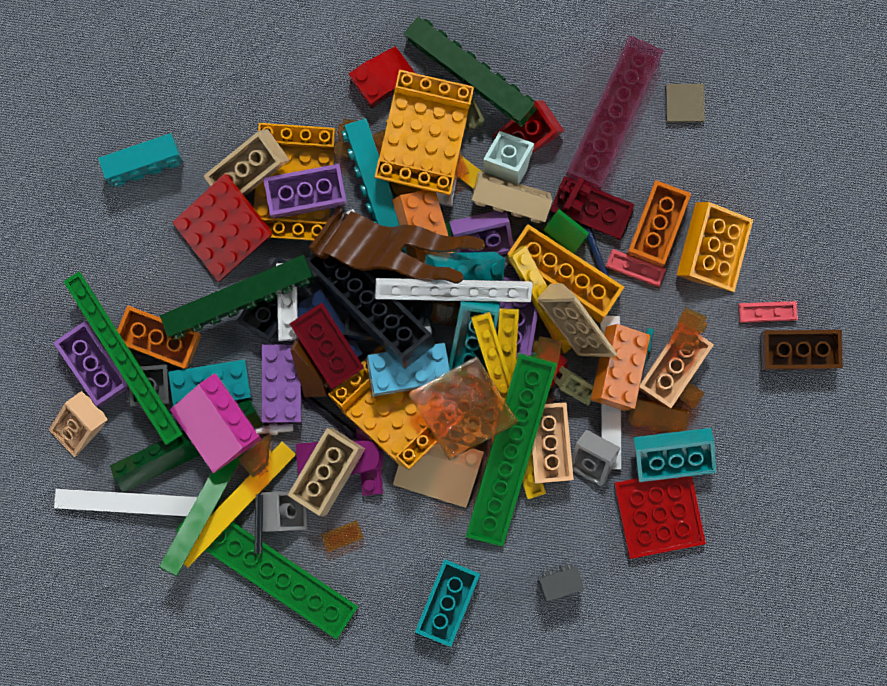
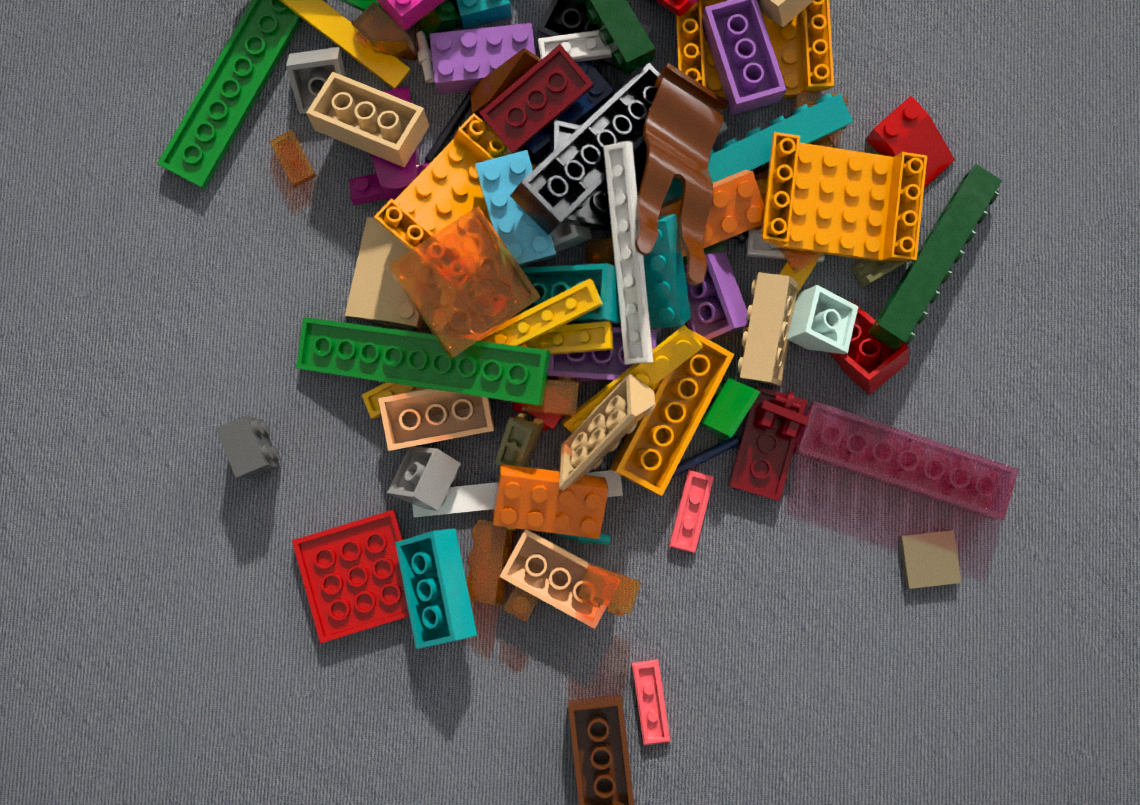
camera: 85 degrees right, 0 degrees up
black bar [254,494,263,553] -> none
teal brick [415,559,480,647] -> none
orange brick [627,180,691,267] -> none
light orange slope [676,202,753,292] -> none

